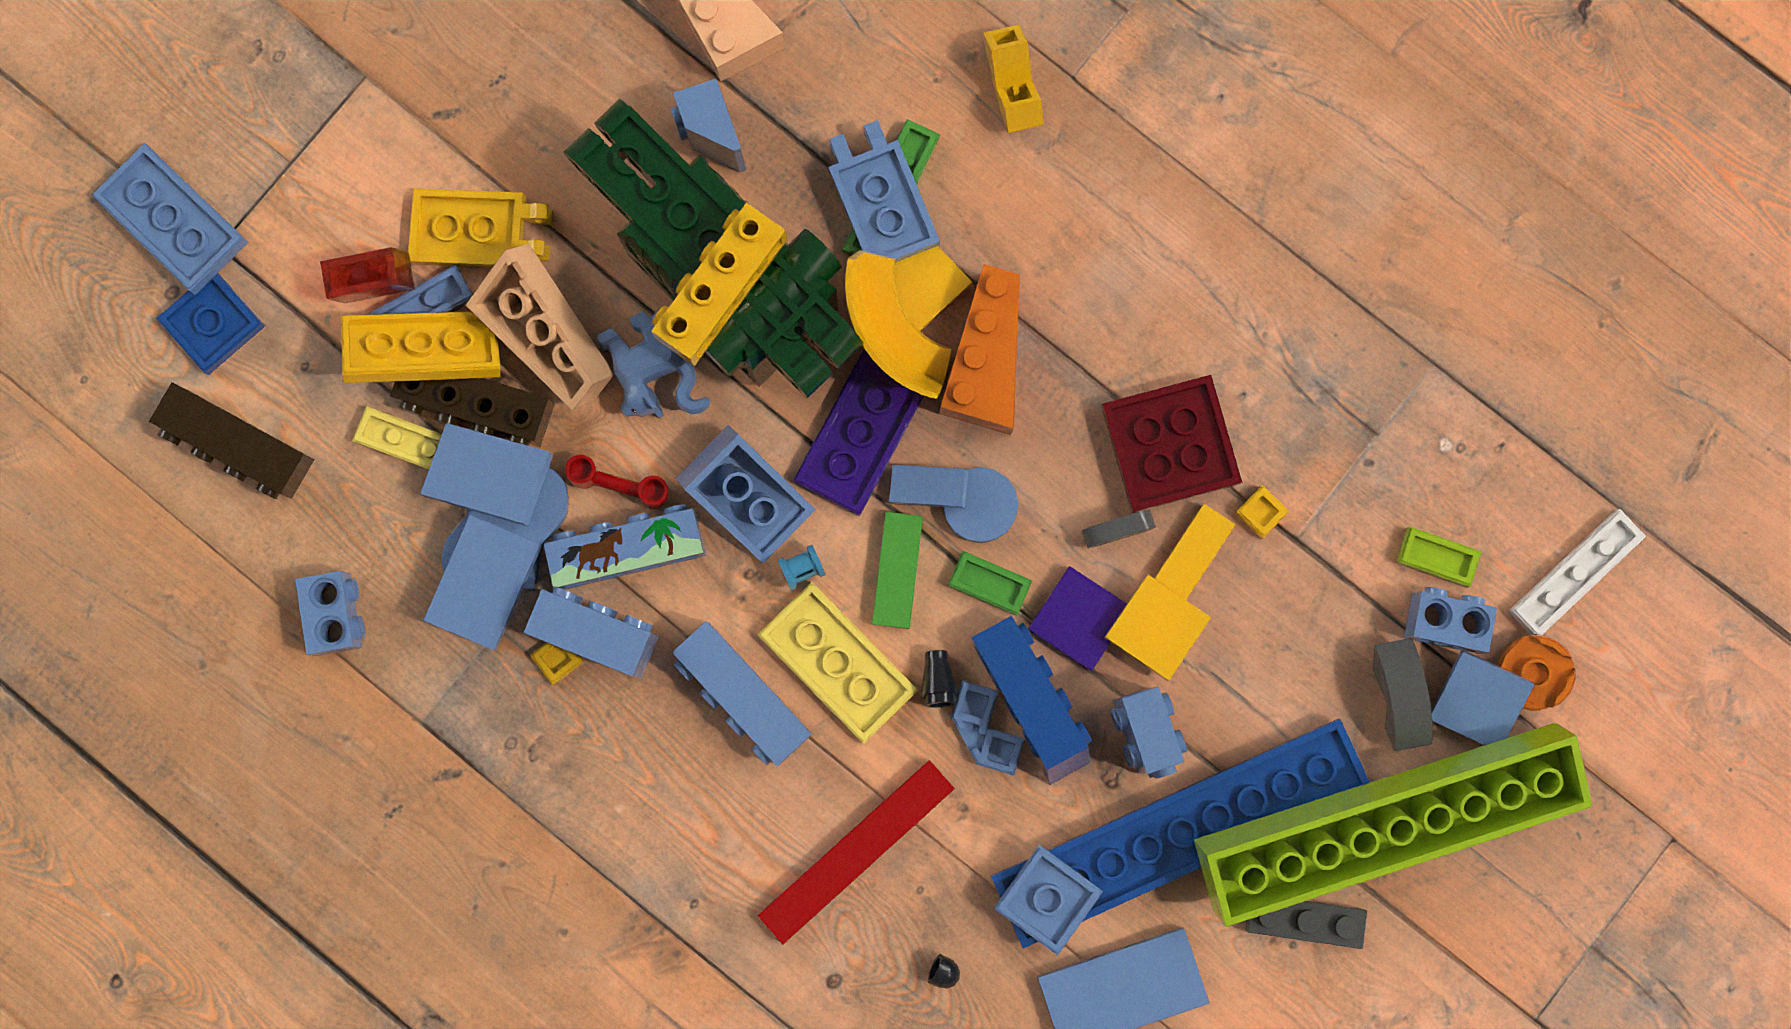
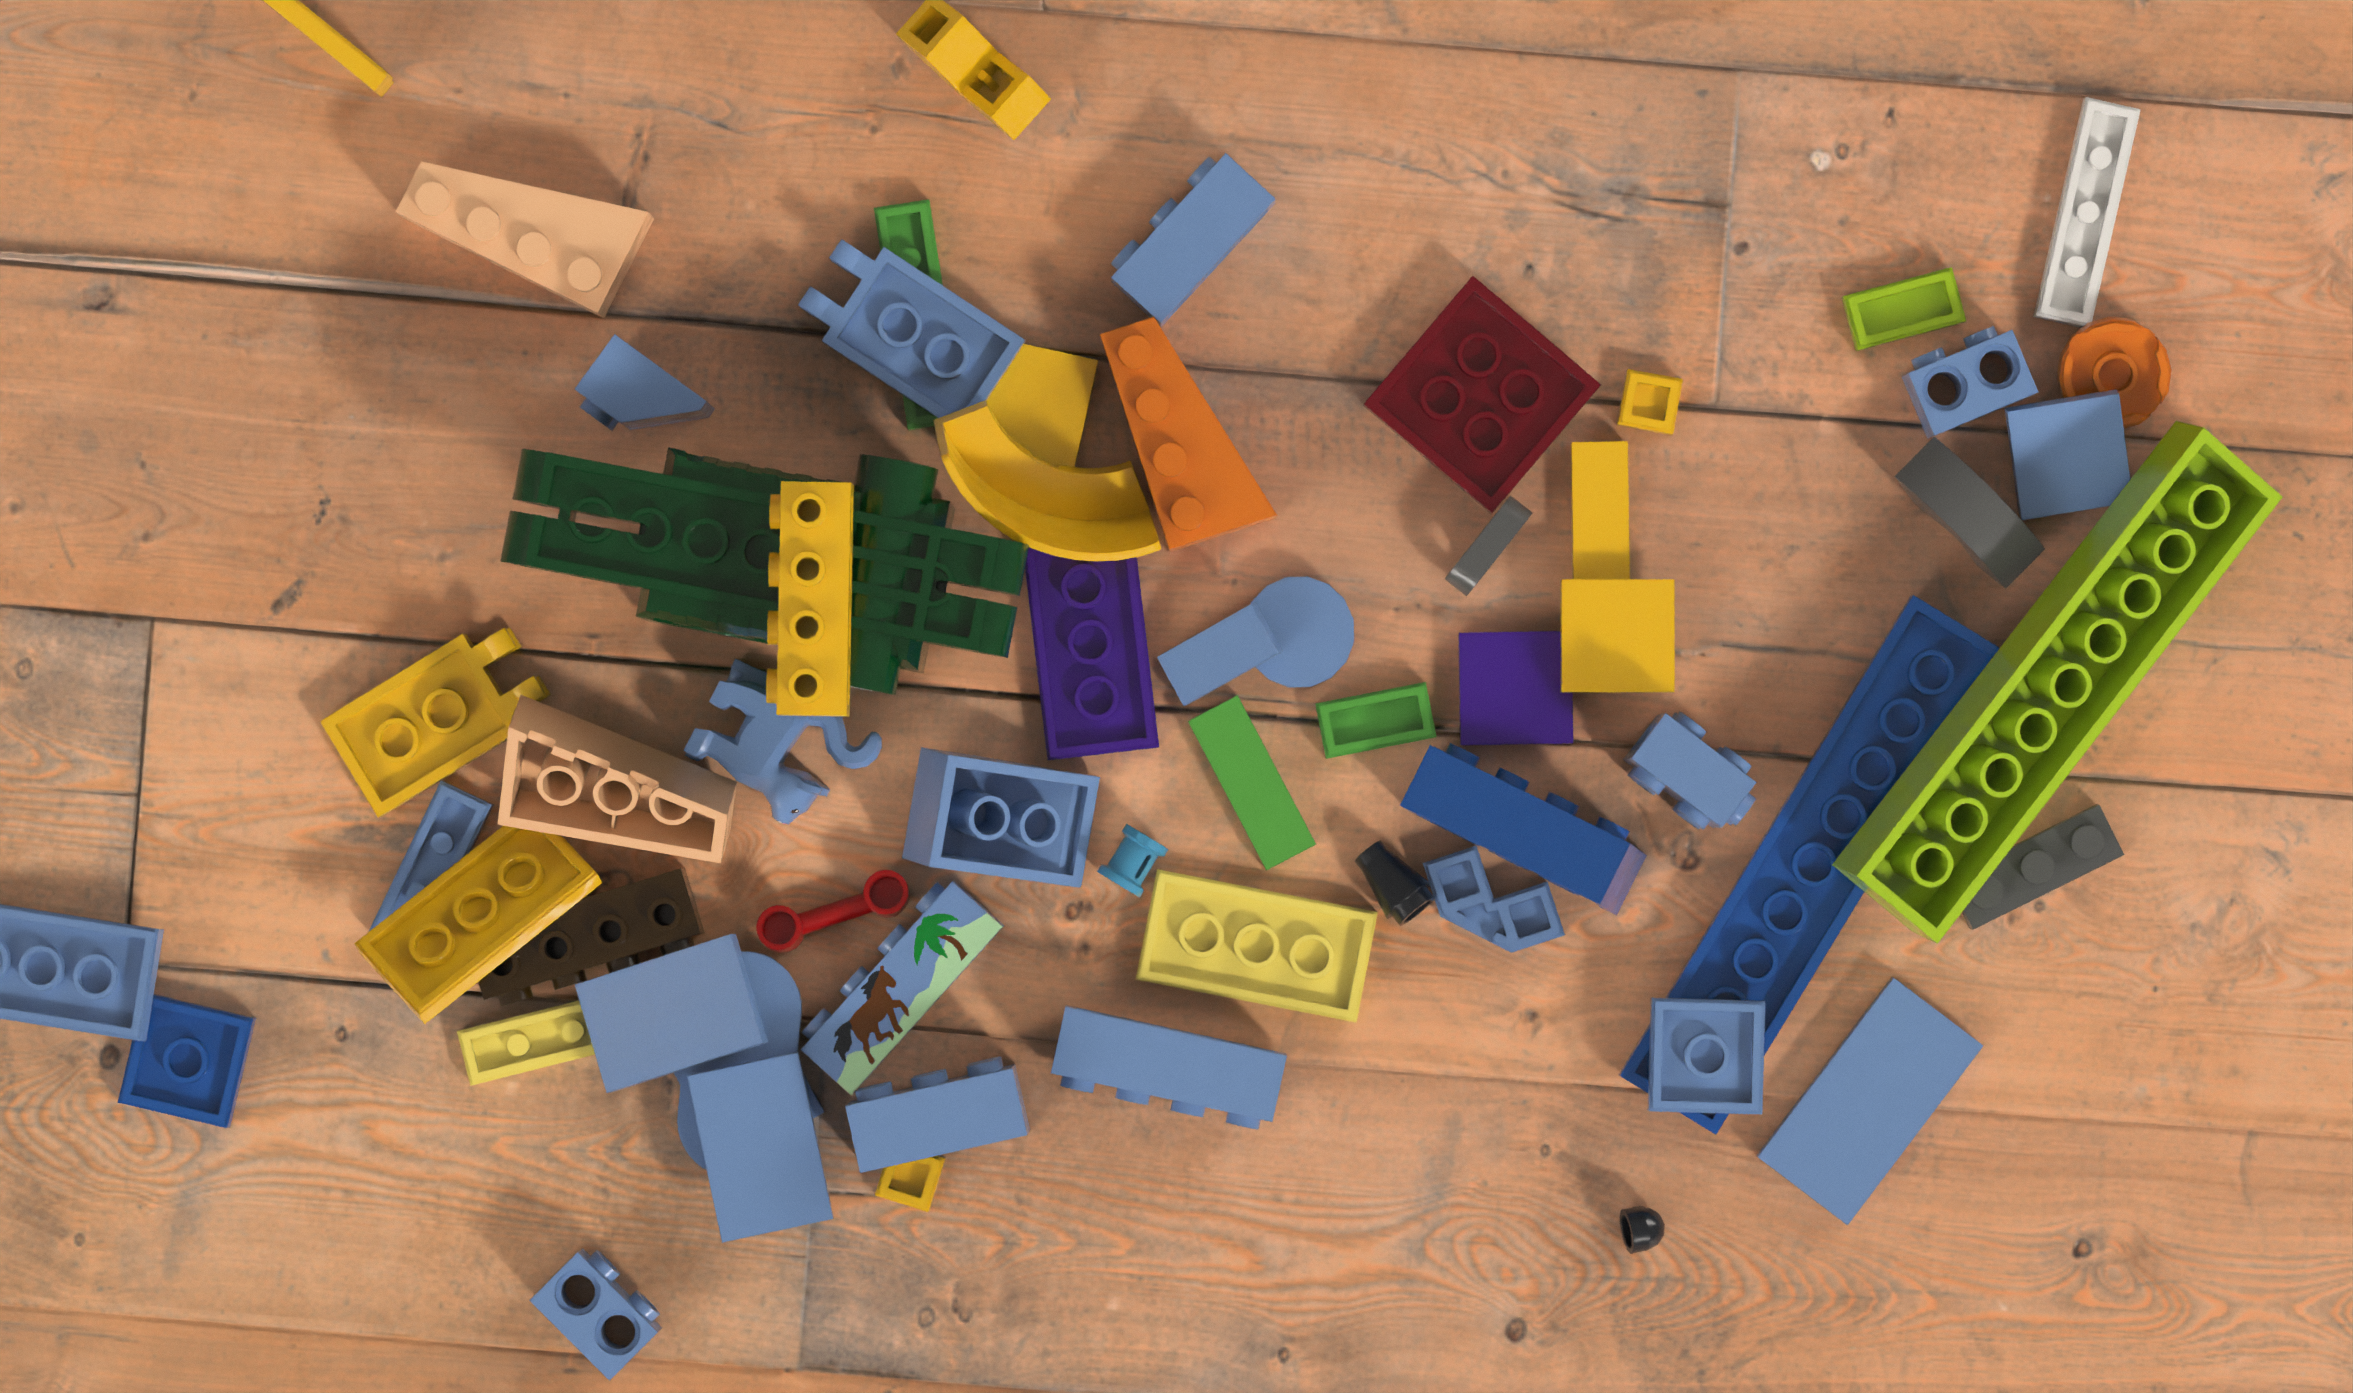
camera: 30 degrees left, 5 degrees up
dark brown brick [148,382,315,500] -> none
clear red brick [320,247,415,304] -> none
red tile [757,760,955,945] -> none
none -> medium blue brick [1111,153,1276,327]

